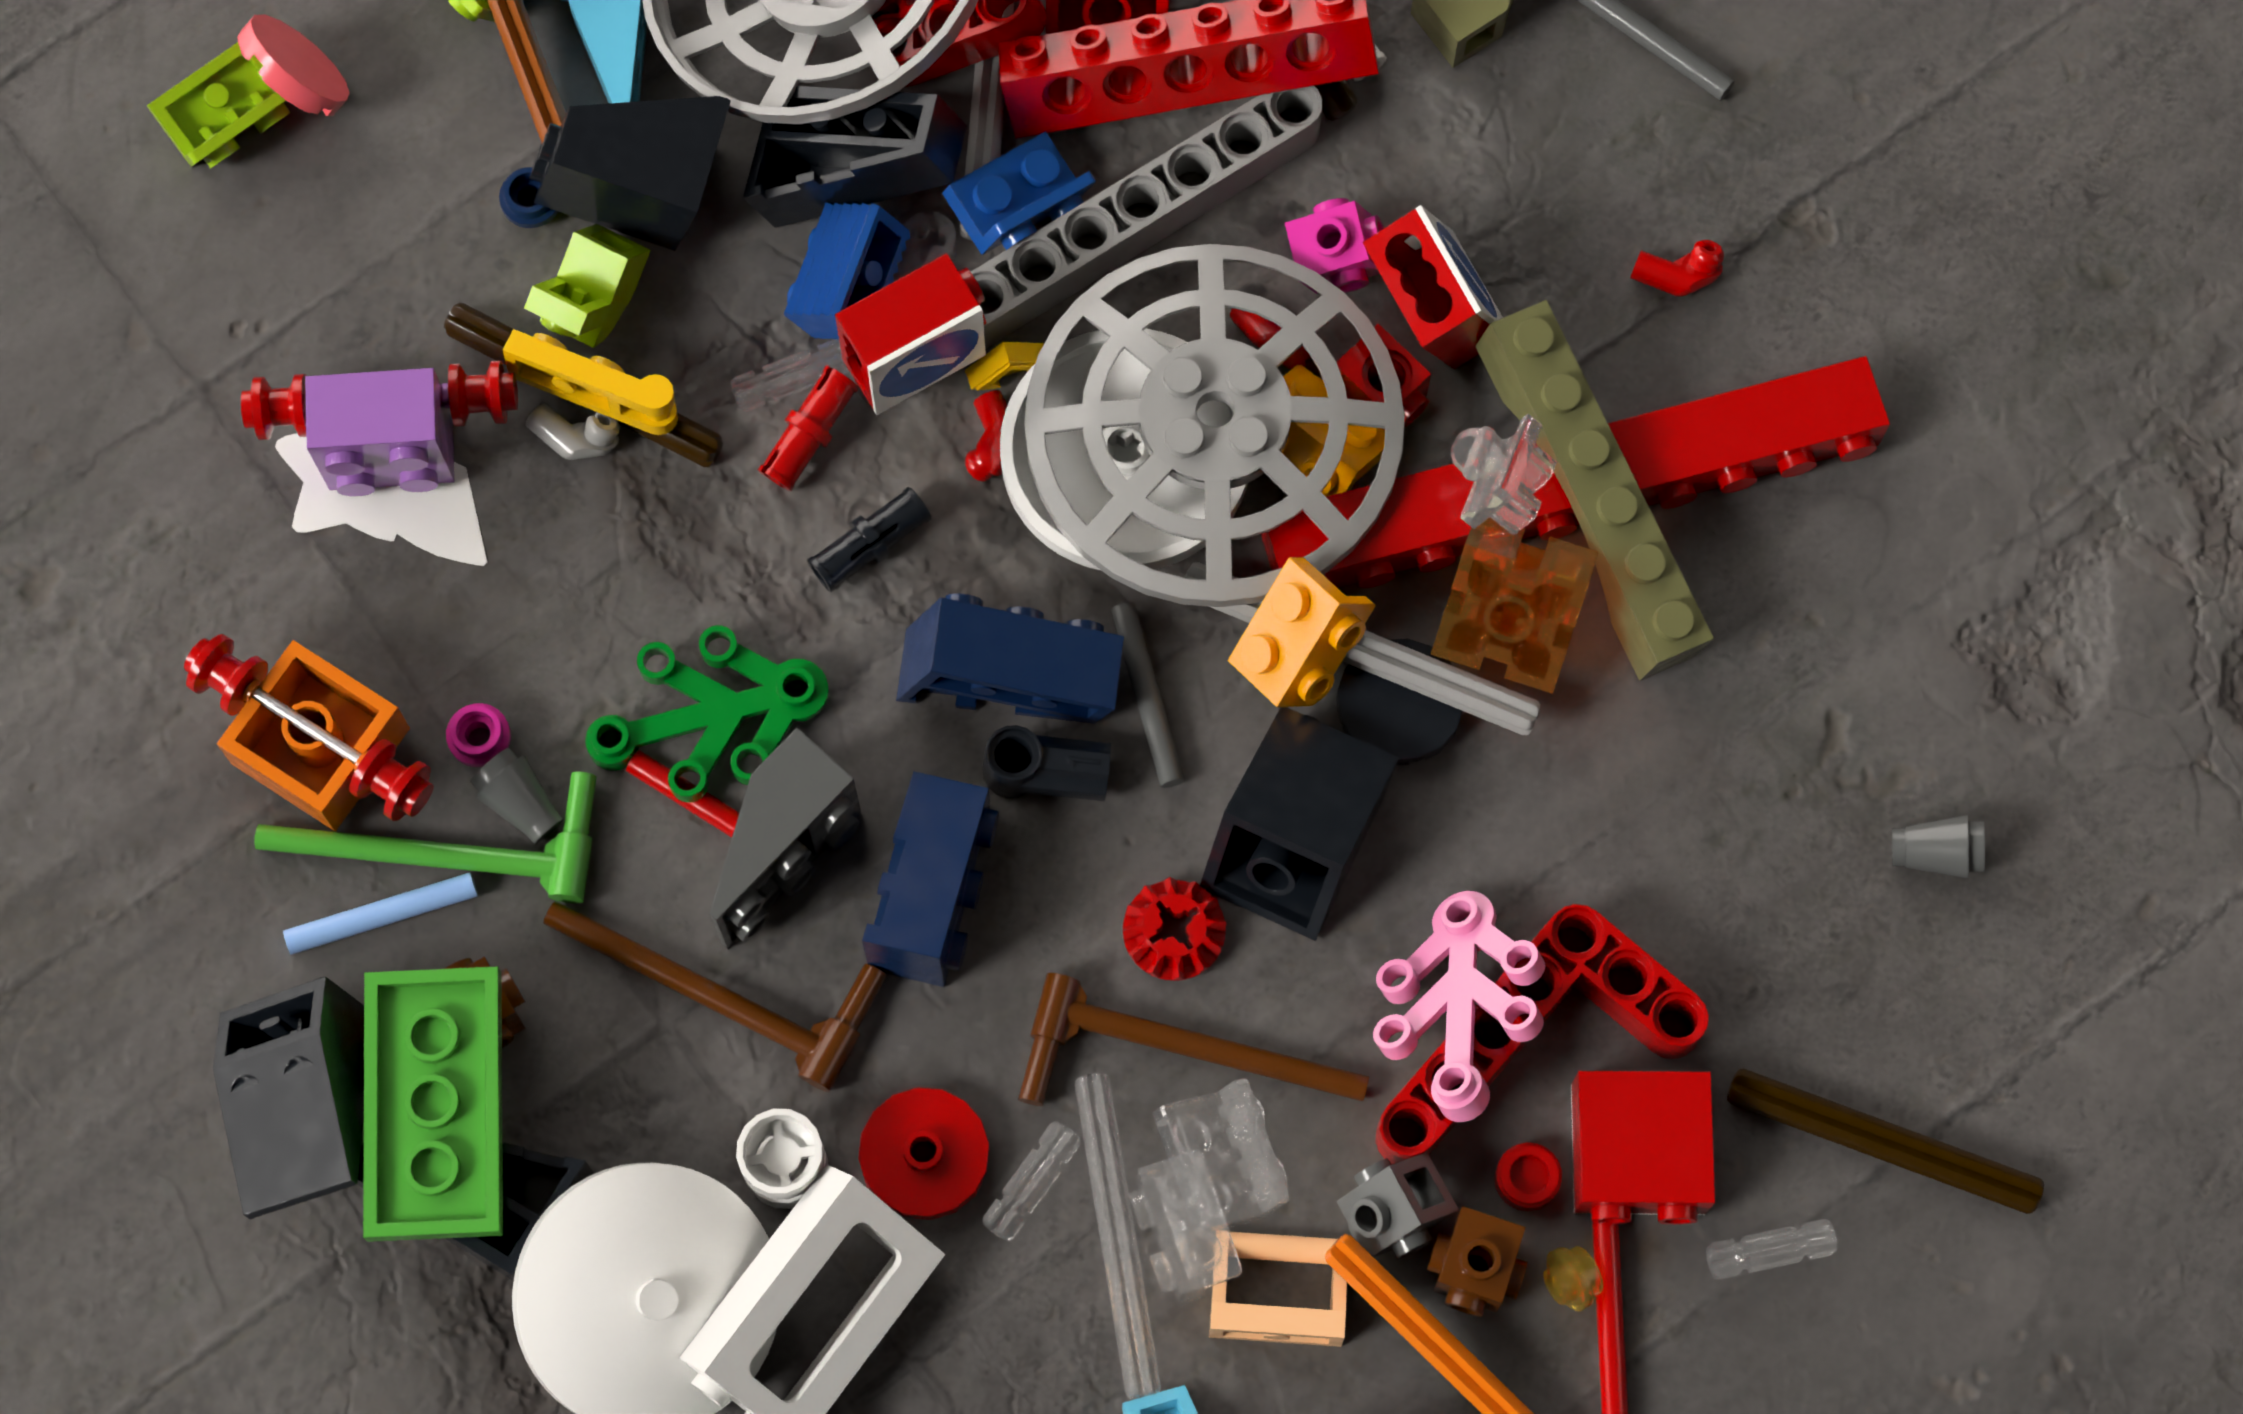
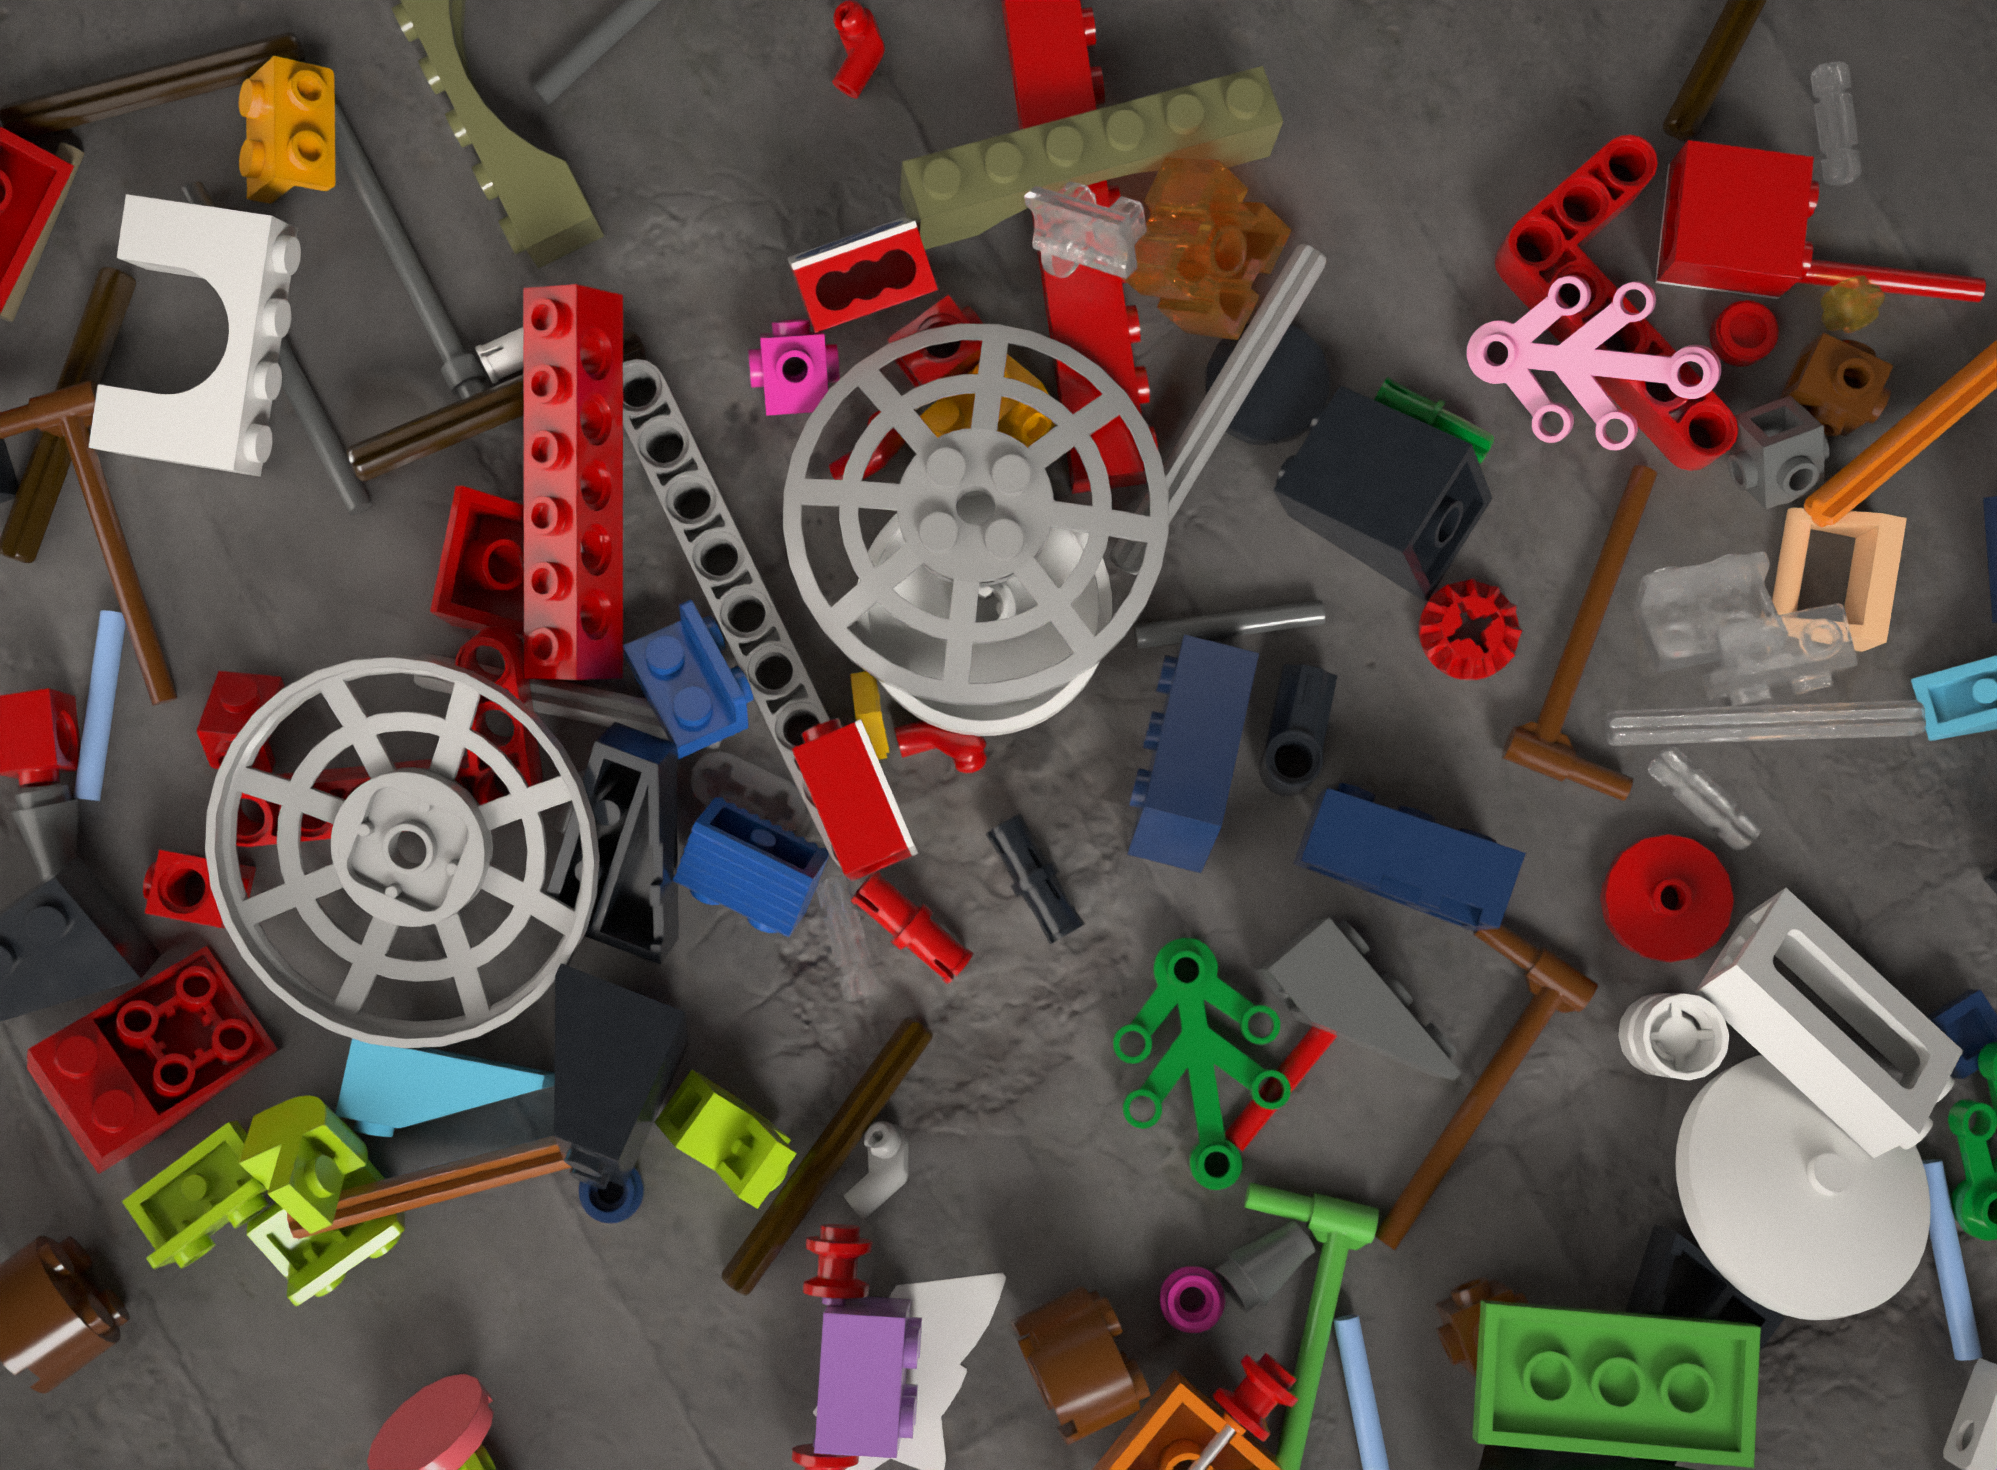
camera: 80 degrees left, 10 degrees up
yellow plate [503,329,678,435] -> none
light orange bracket [1227,557,1375,707] -> none
none -> reddish brown brick [1010,1286,1151,1446]
none -> green axle [1374,377,1494,464]

